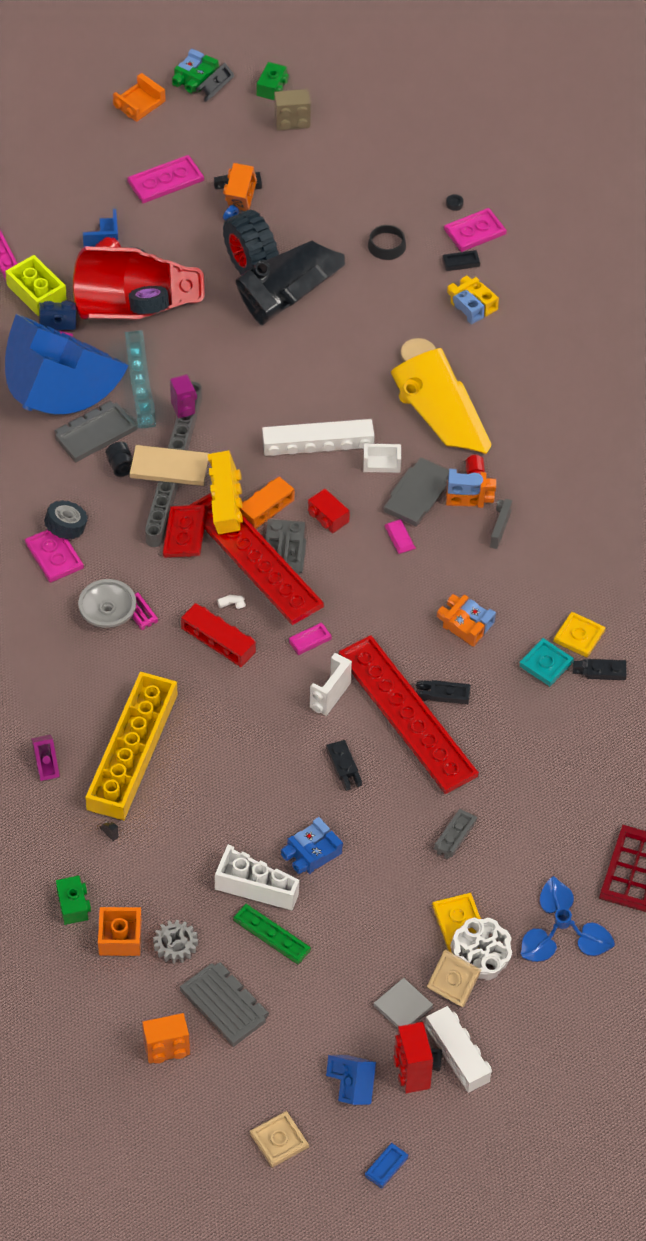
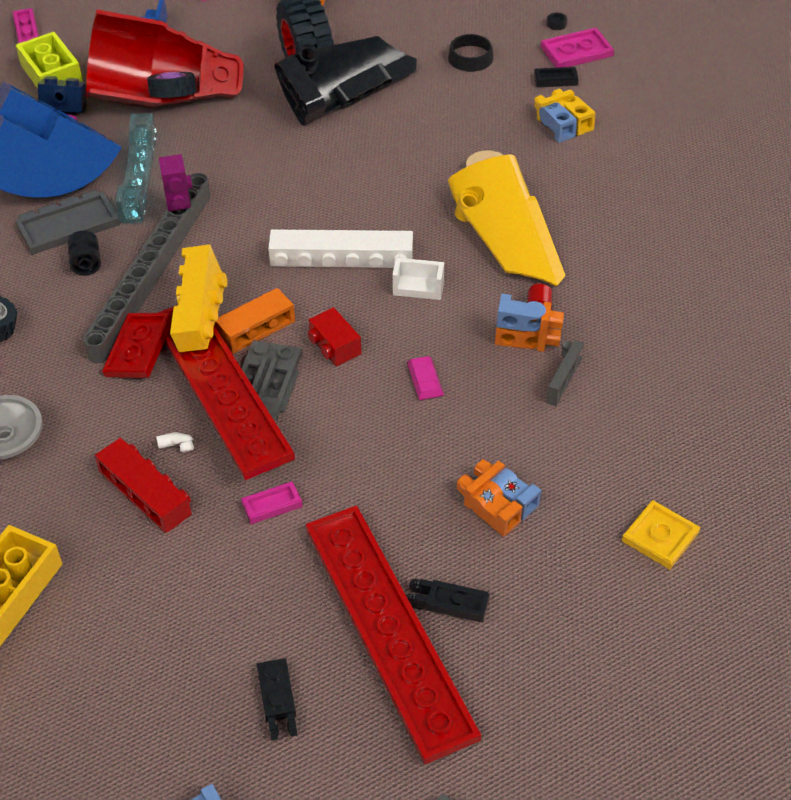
camera: 10 degrees right, 5 degrees down
tan tile [130,445,209,486] -> none
dark pink tile [132,593,158,630] -> none
white panel [310,653,352,716] -> none
dark grey piece [384,457,449,526] -> none
teal plate [519,638,574,687] -> none
black hinge [572,659,627,680] -> none

